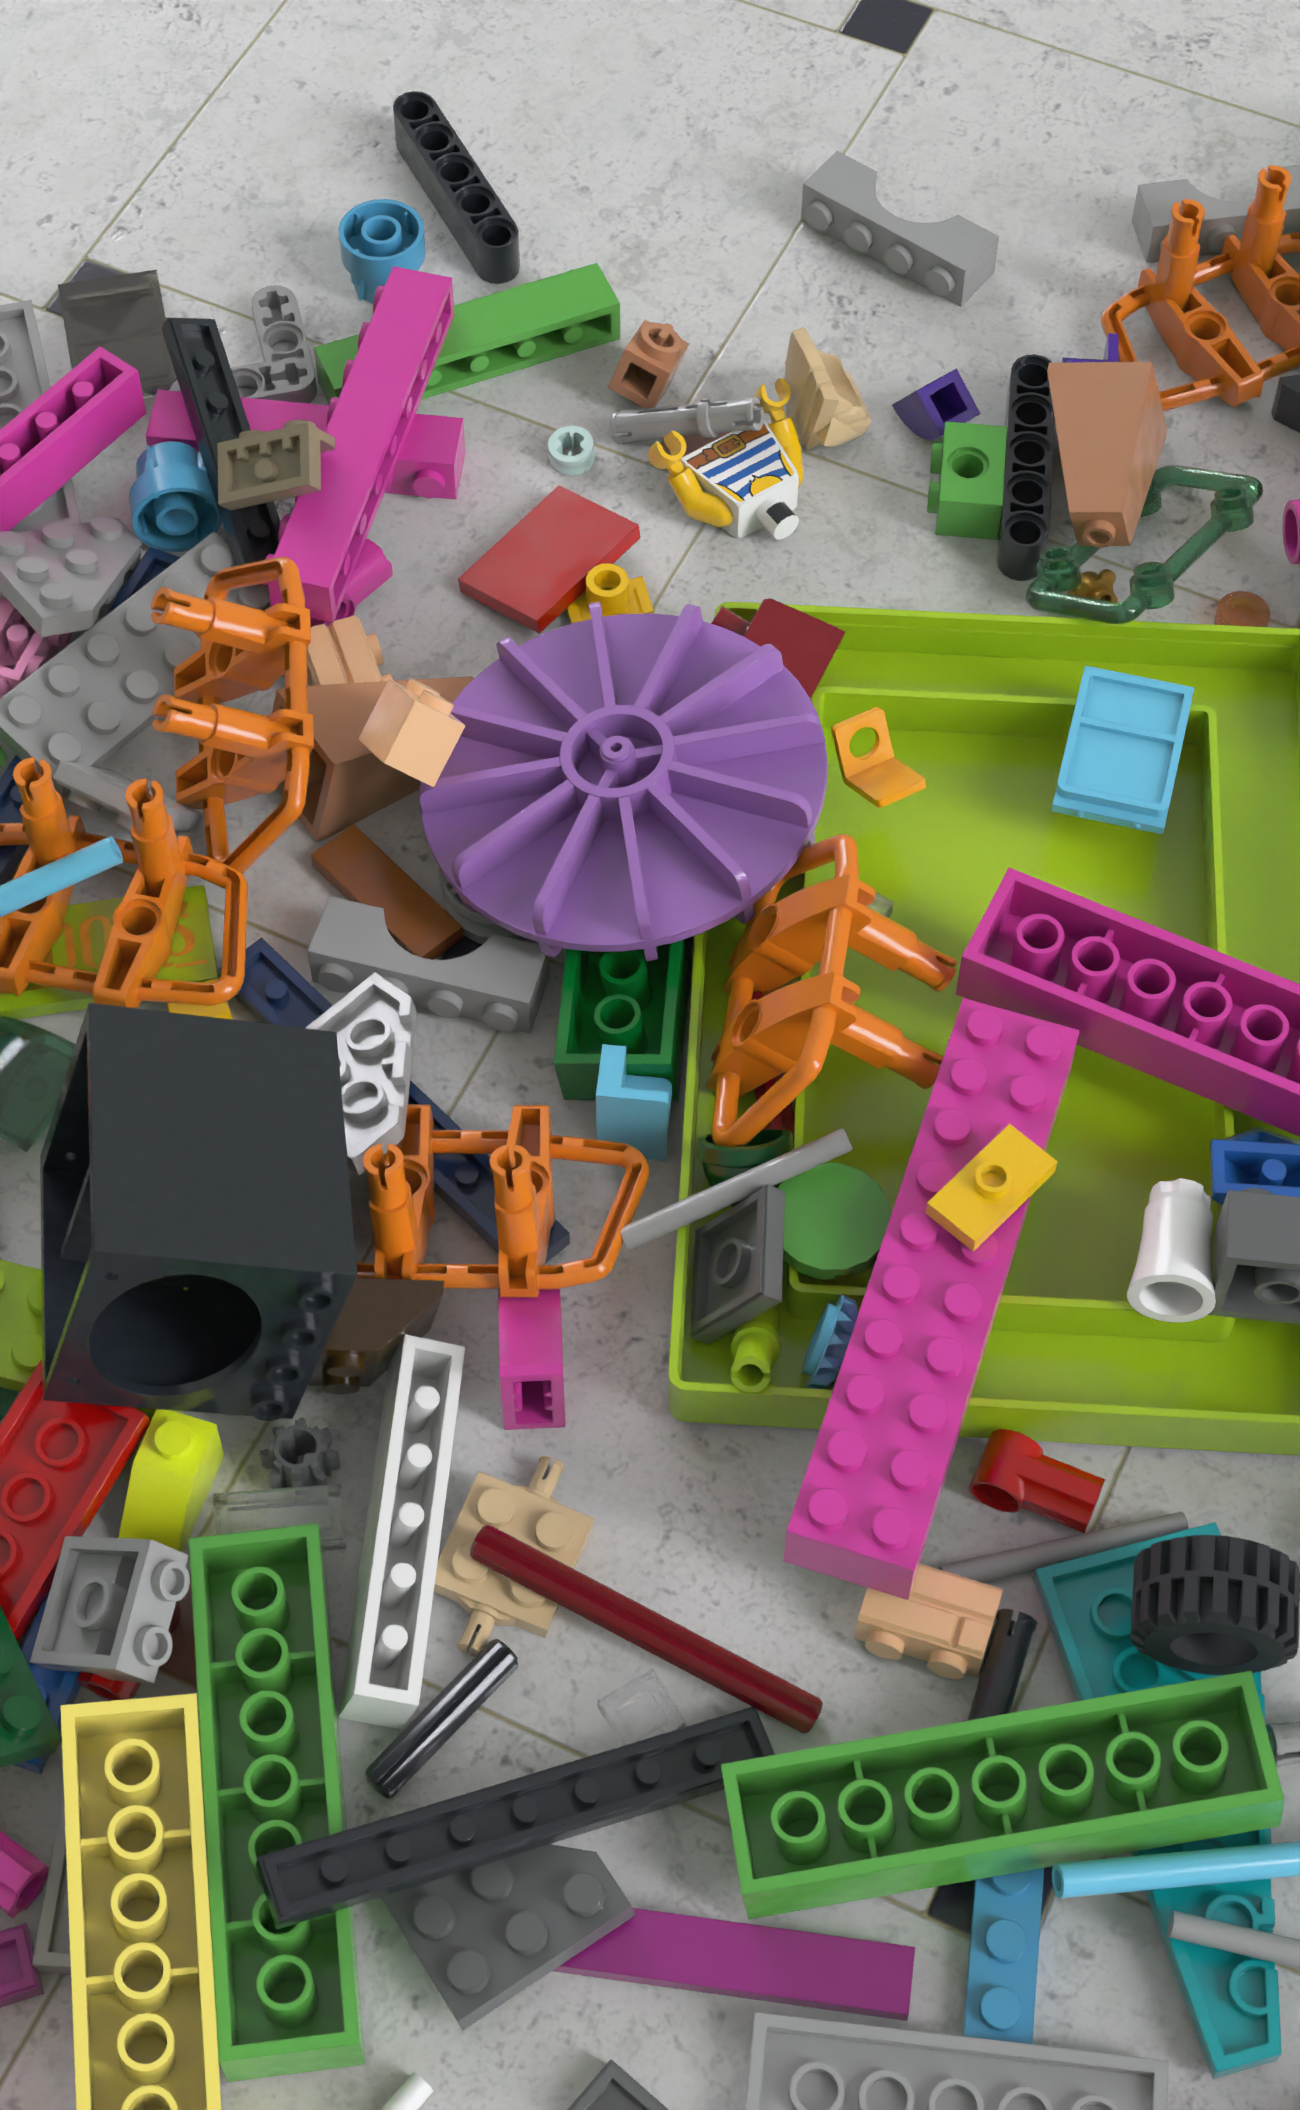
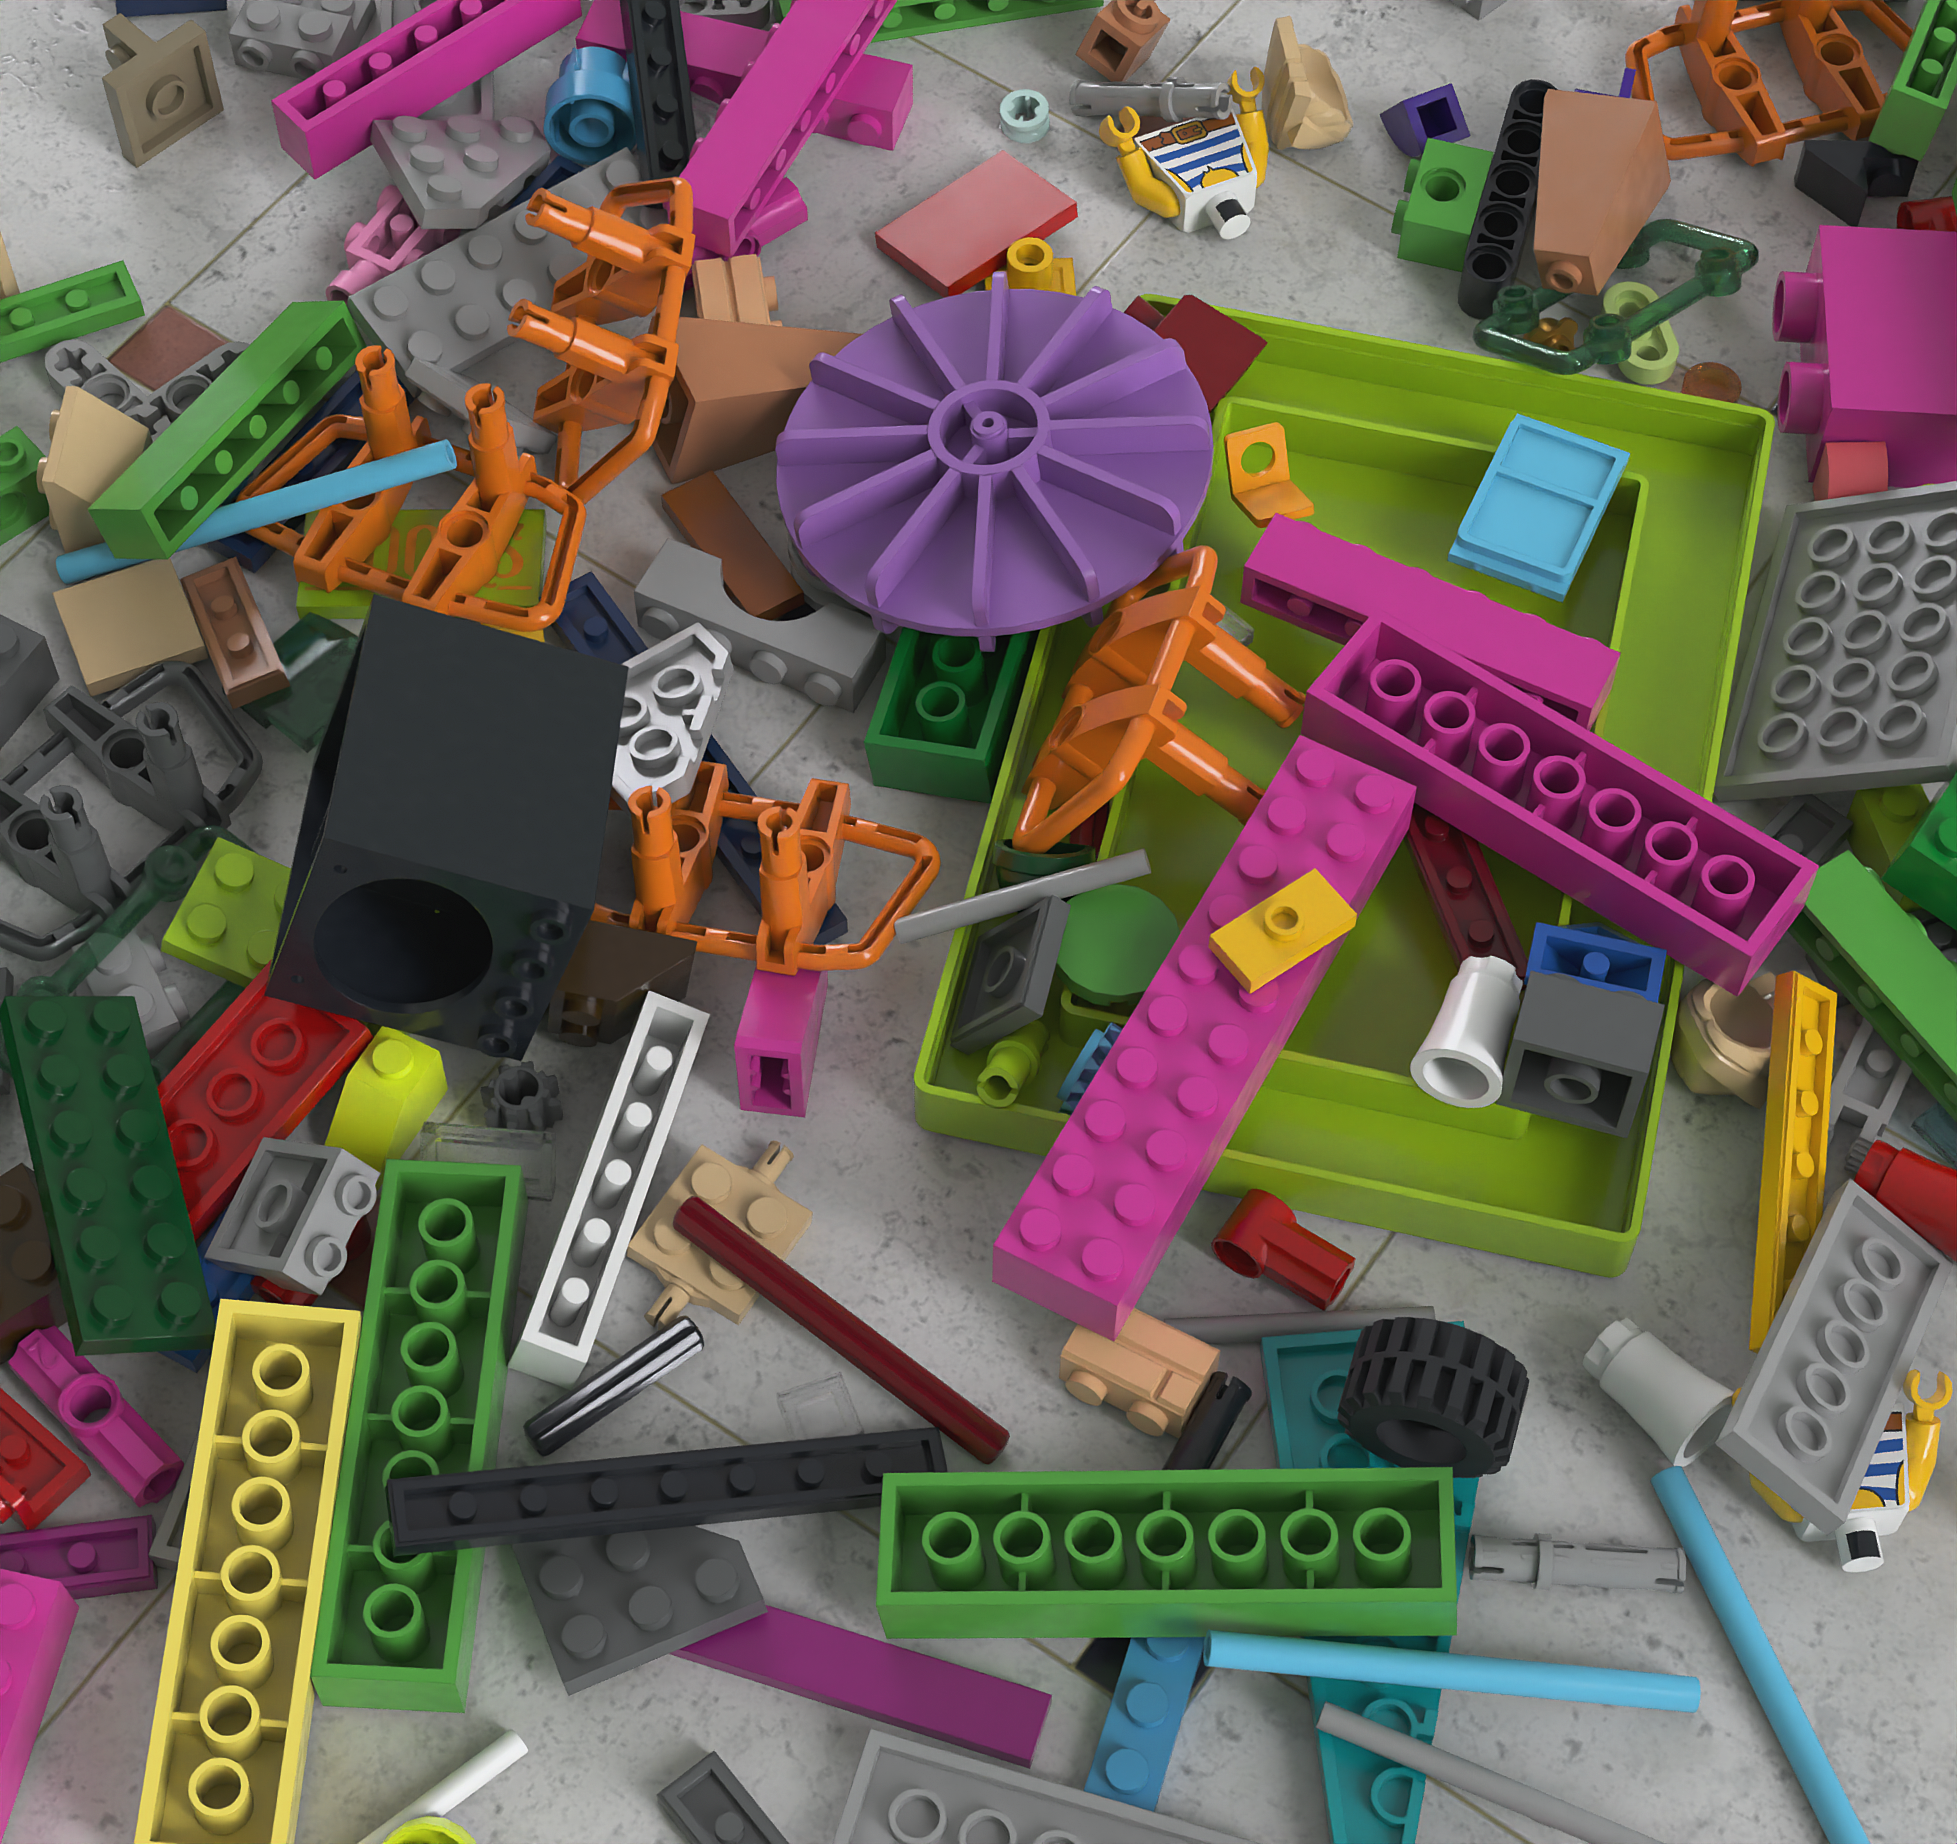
camera: 10 degrees right, 0 degrees up
dark tan bracket [217,420,335,510] -> none
light nougat brick [358,678,465,787] -> none
medium azure panel [596,1044,672,1161] -> none
none -> dark pink brick [1240,513,1621,731]
none -> dark red tile [1403,803,1528,992]
none -> yellowish green plate [1600,281,1679,385]

